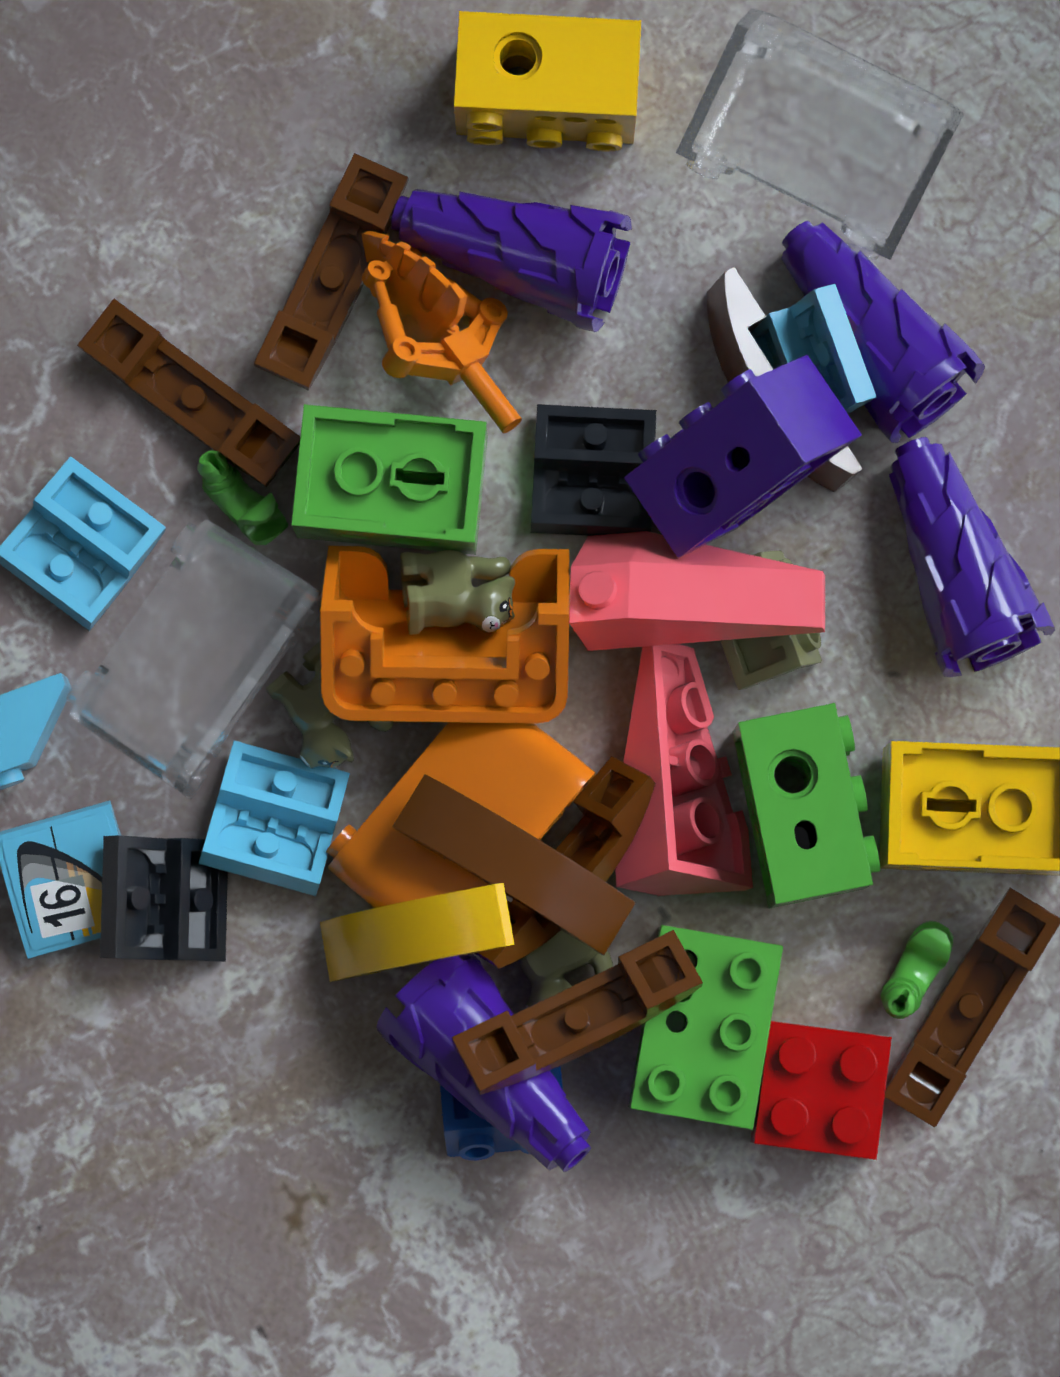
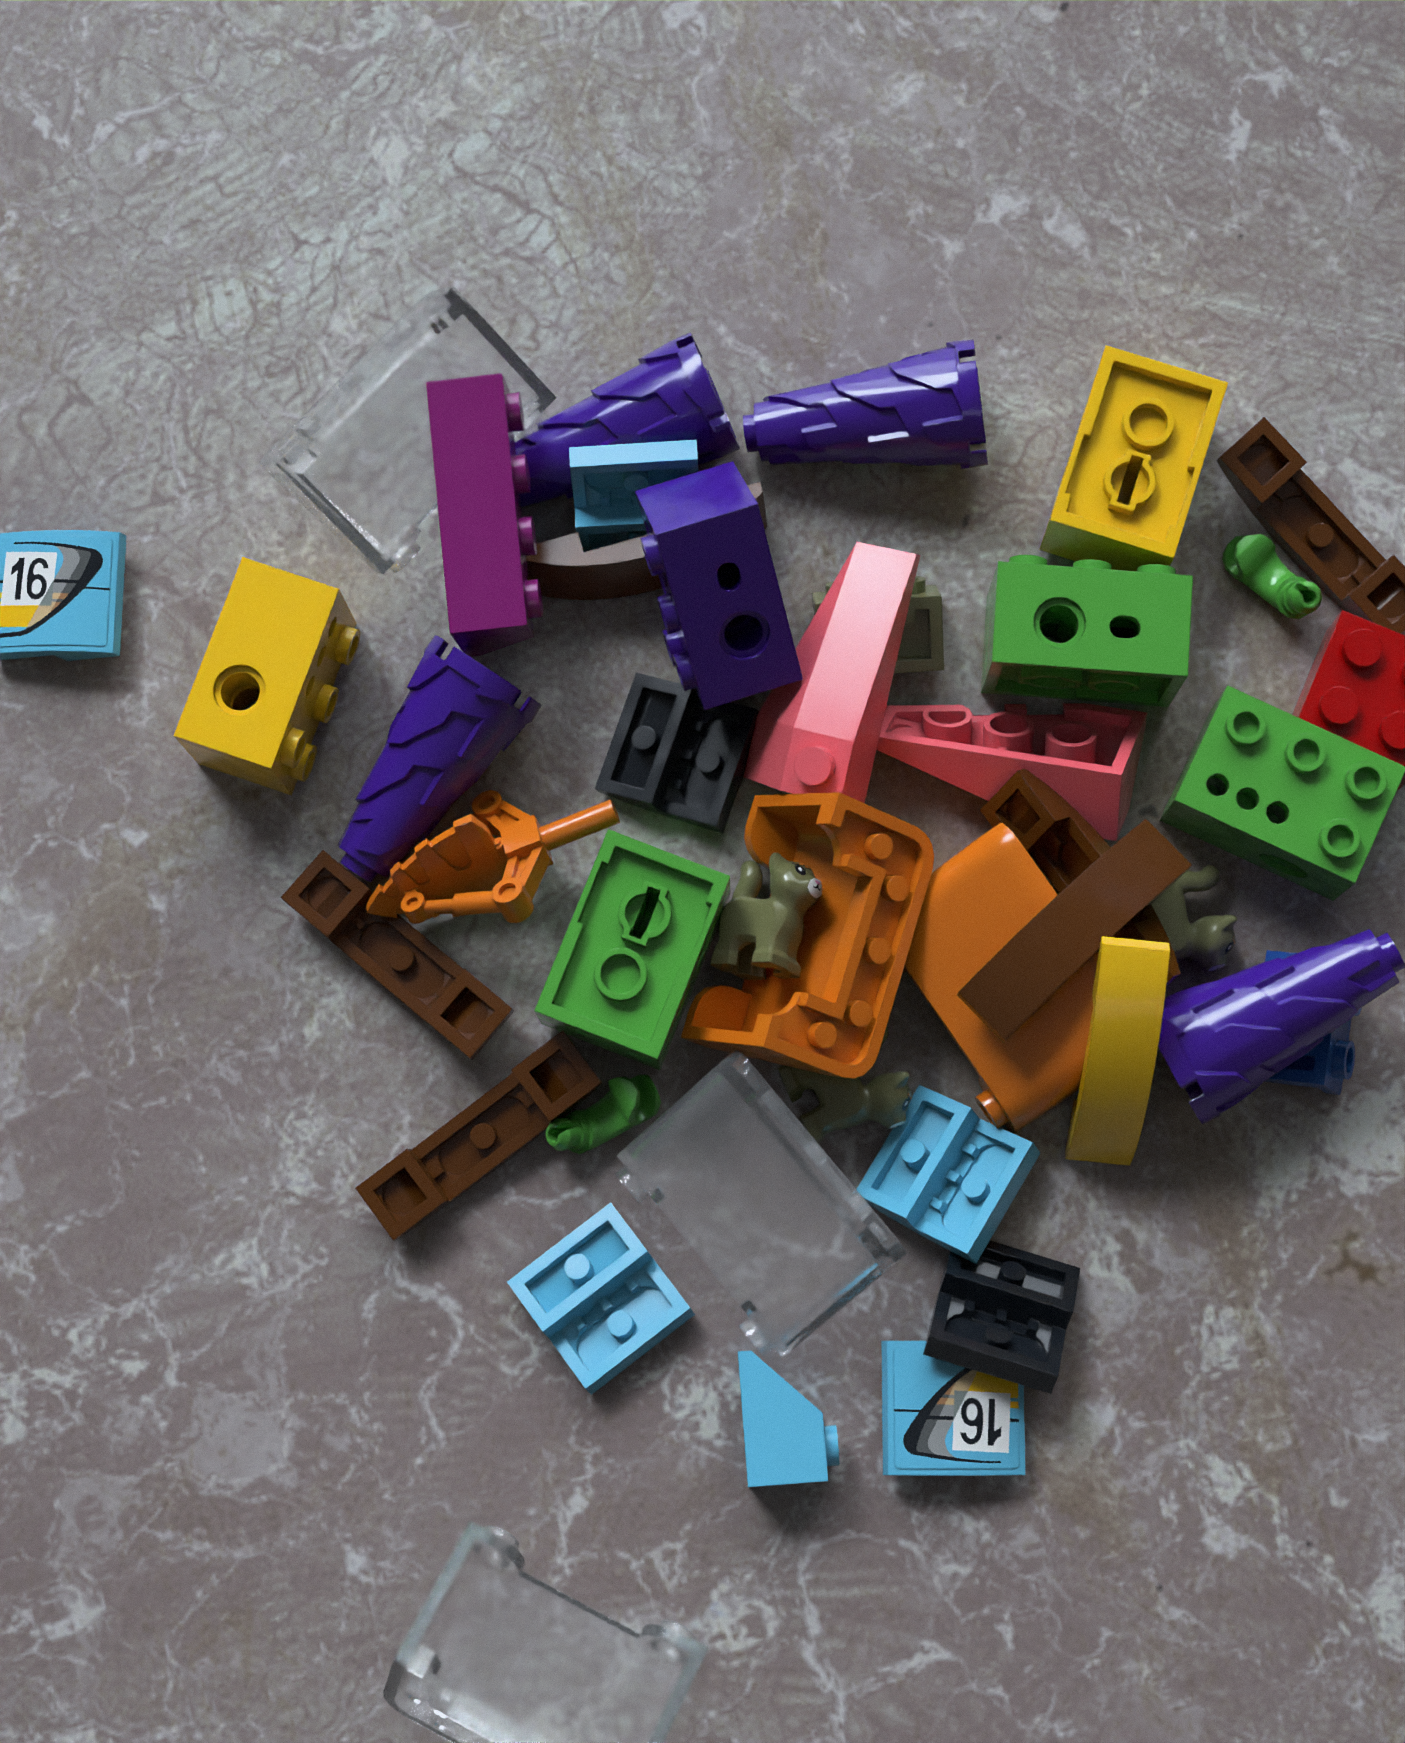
camera: 70 degrees left, 5 degrees down
reddish brown slope [452,930,703,1095] -> none
none -> magenta slope [426,373,543,657]

